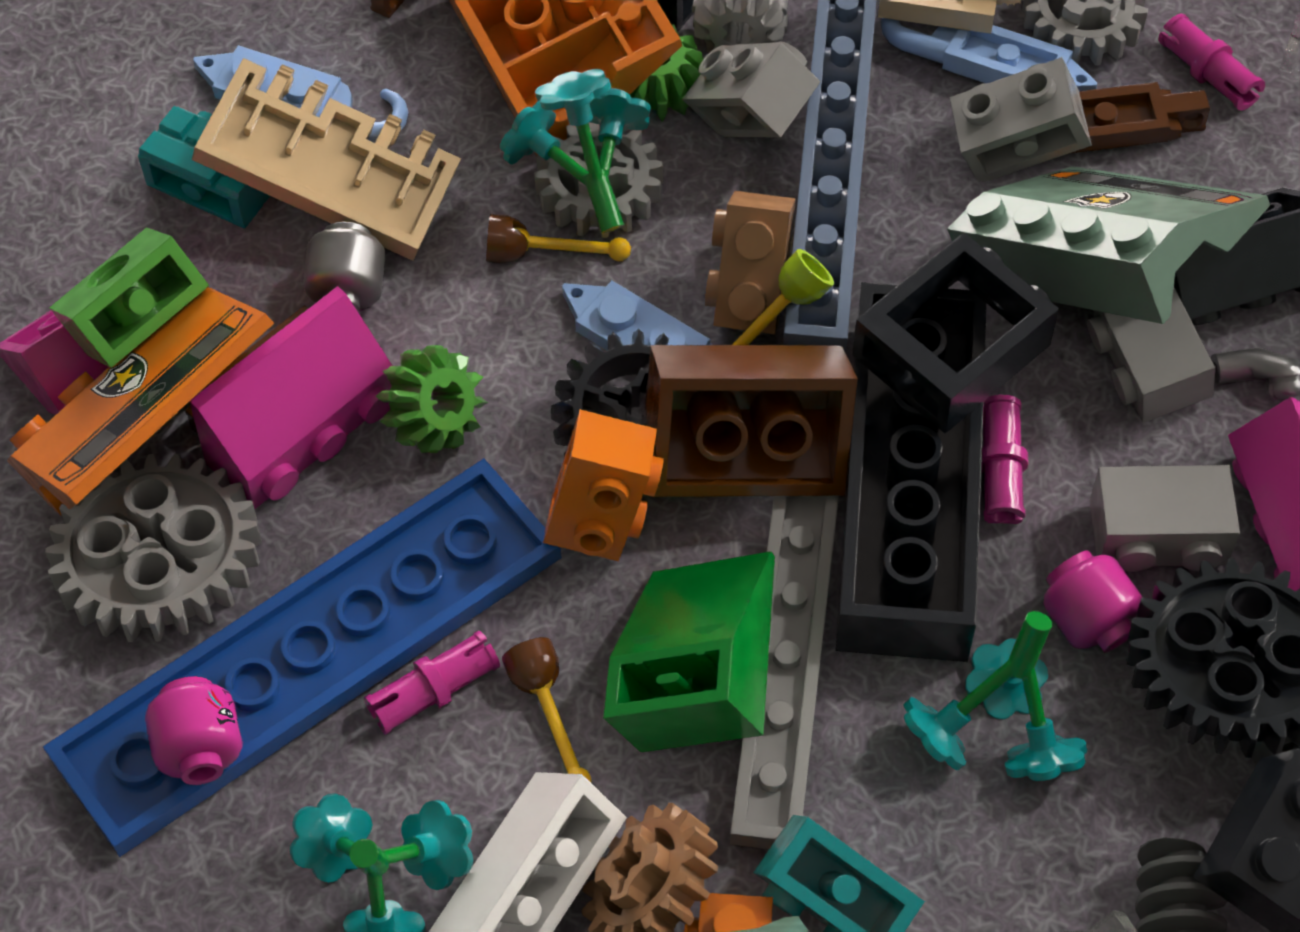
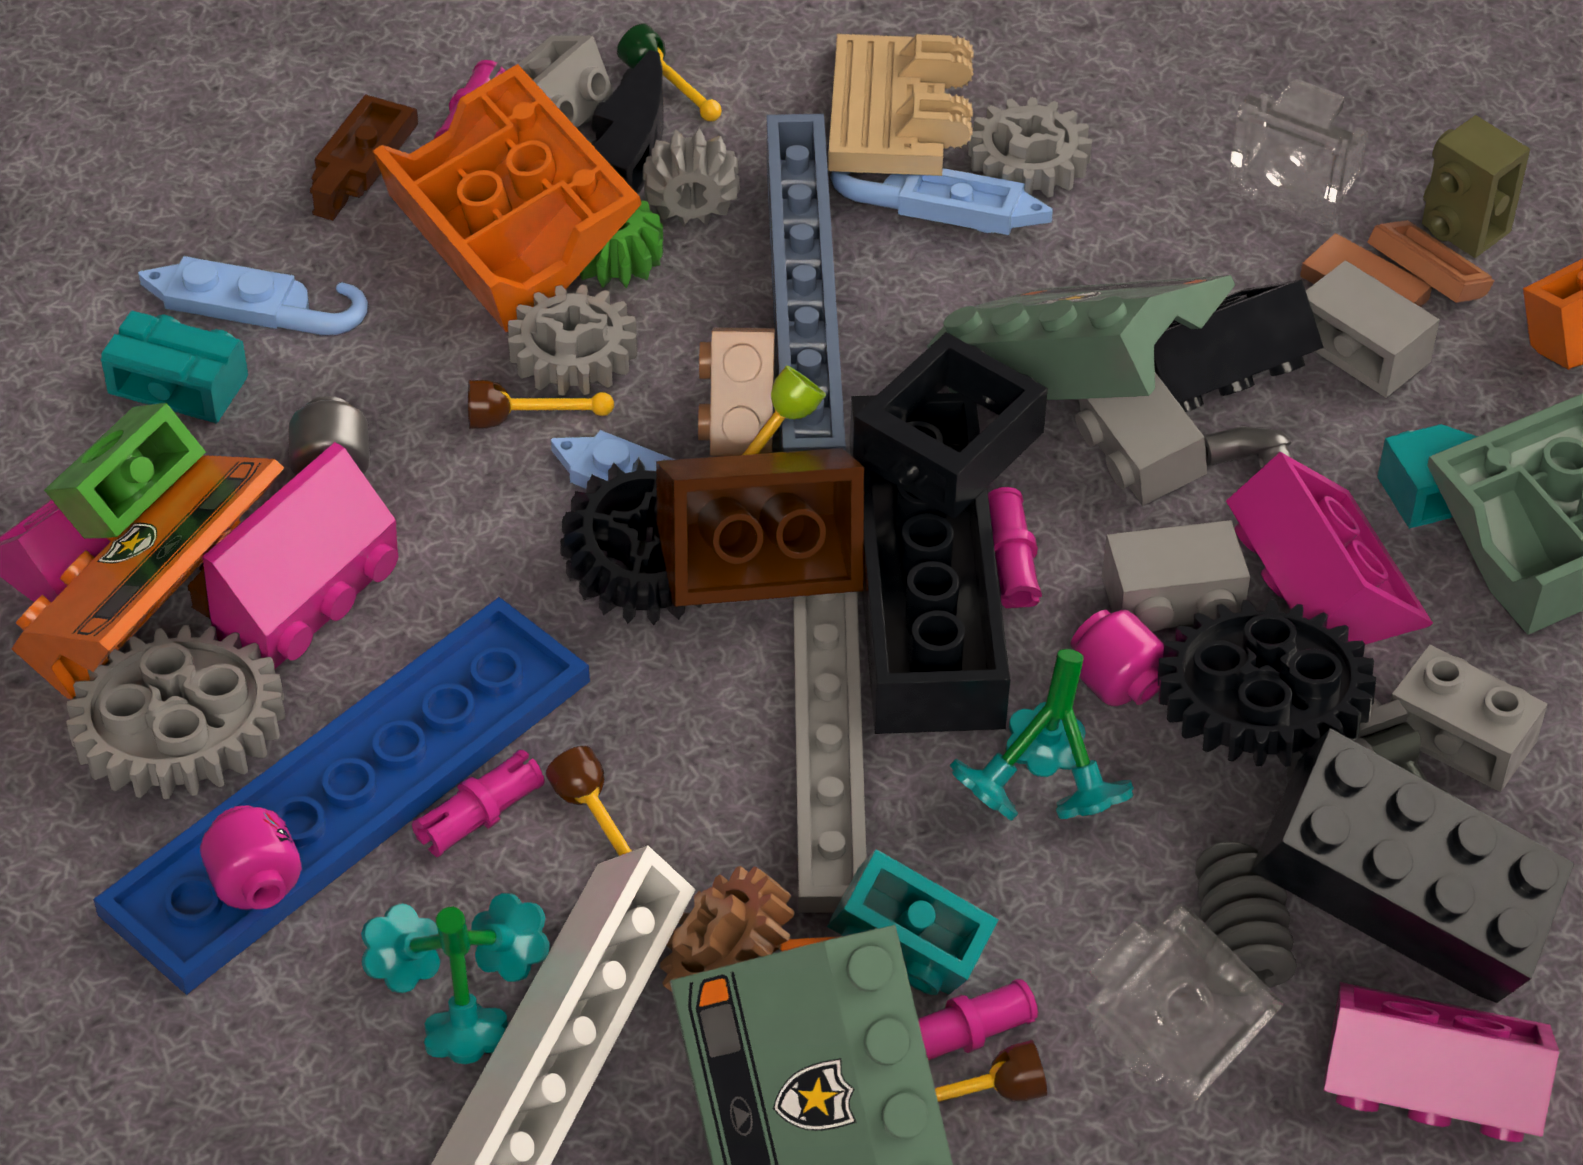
camera: 10 degrees left, 10 degrees down
tan hinge [192,58,461,261] -> none
bright green gear [375,345,488,453] -> none
teal plant [500,69,651,233] -> none
orange brick [543,409,663,562] -> none
green slope [603,551,775,752] -> none
light grey brick [682,42,820,138] -> none
light grey brick [950,57,1092,181] -> none
reddish brown hinge [1068,82,1210,154] -> none
dark pink pin [1158,13,1265,111] -> none

